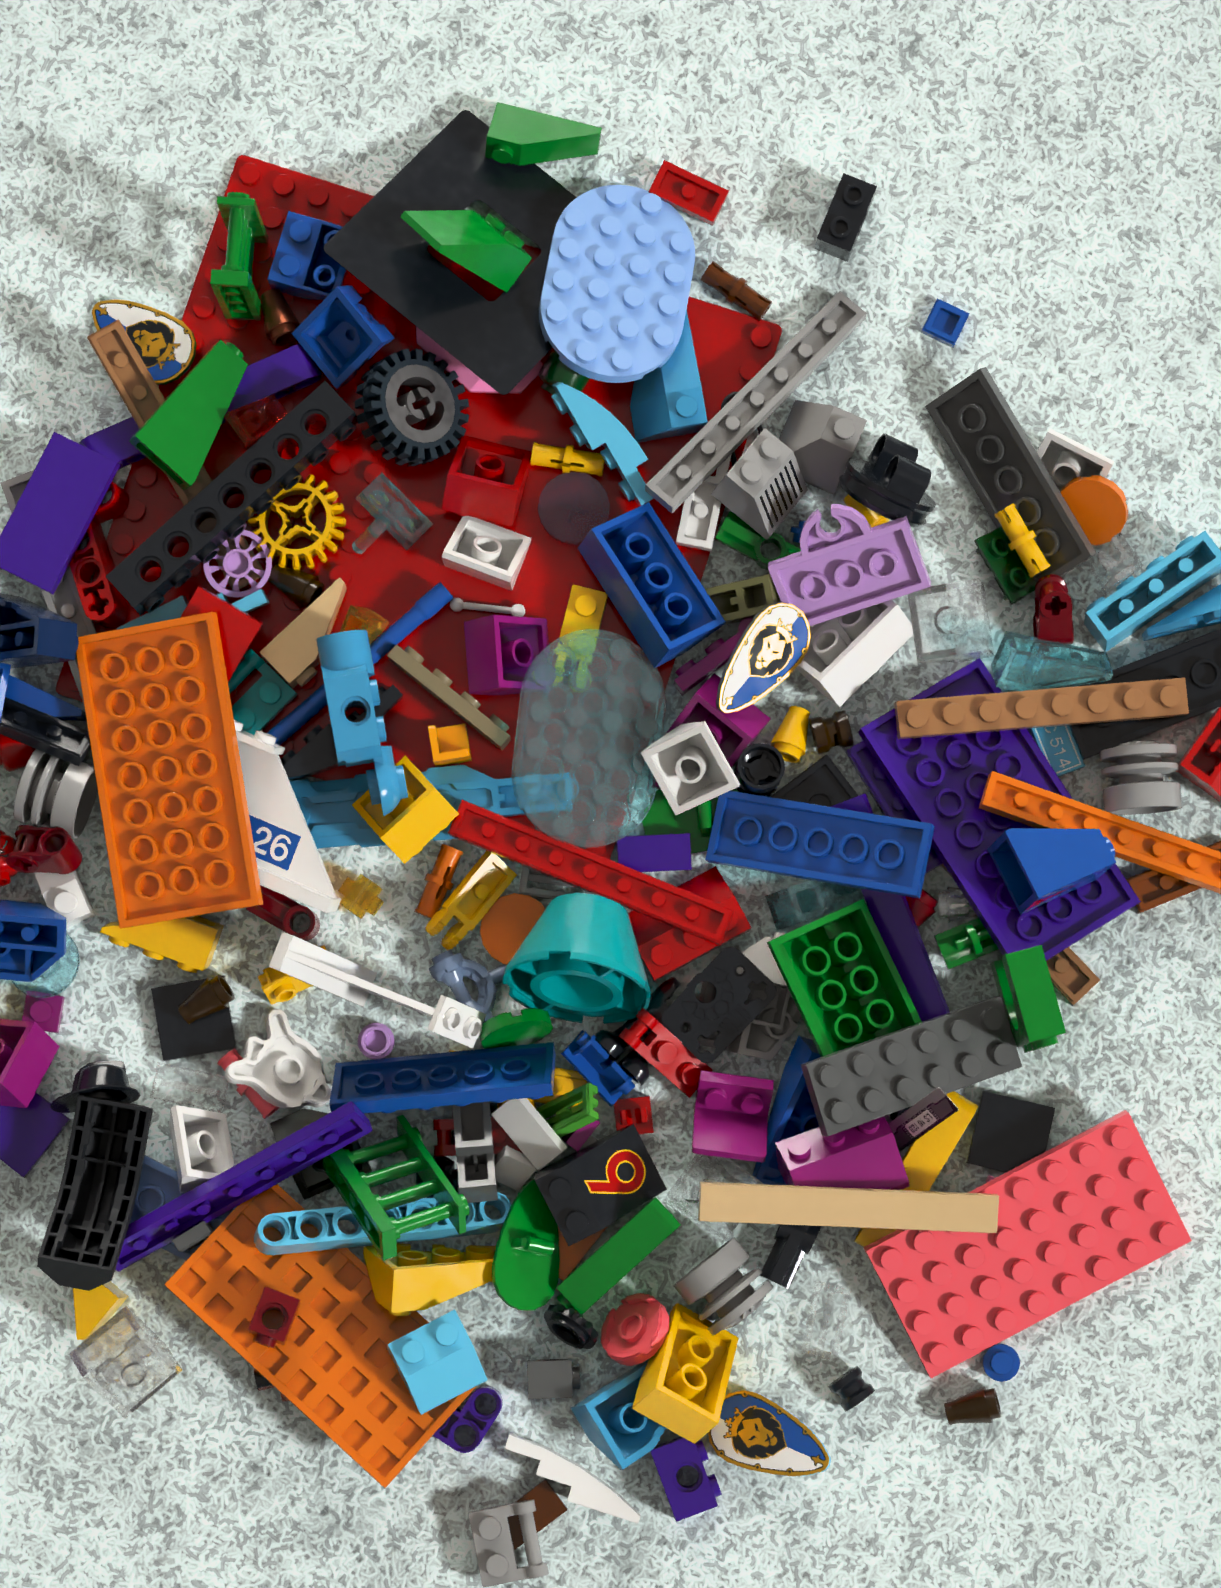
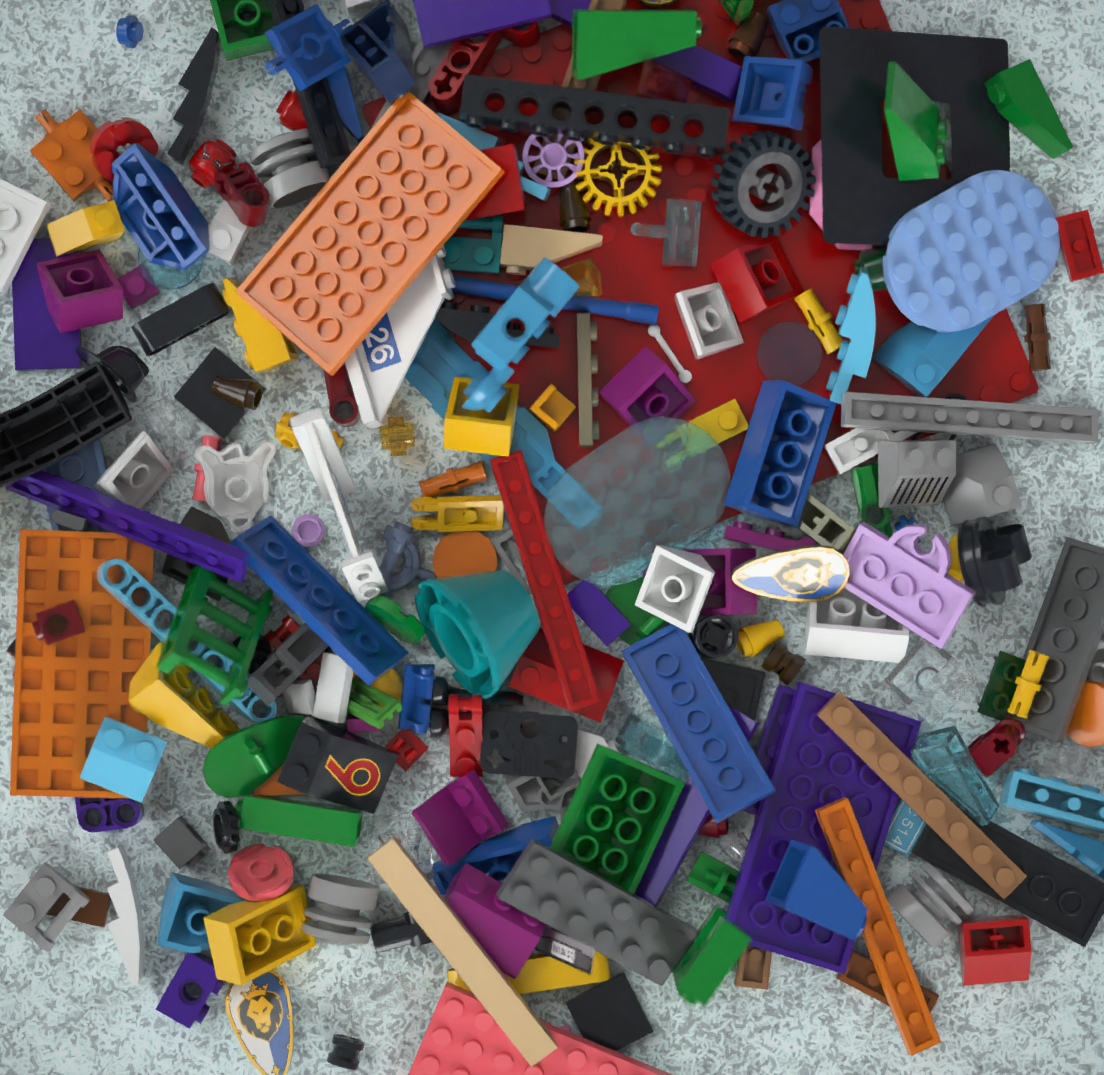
camera: 50 degrees right, 5 degrees up
none -> black beam [131,283,230,357]

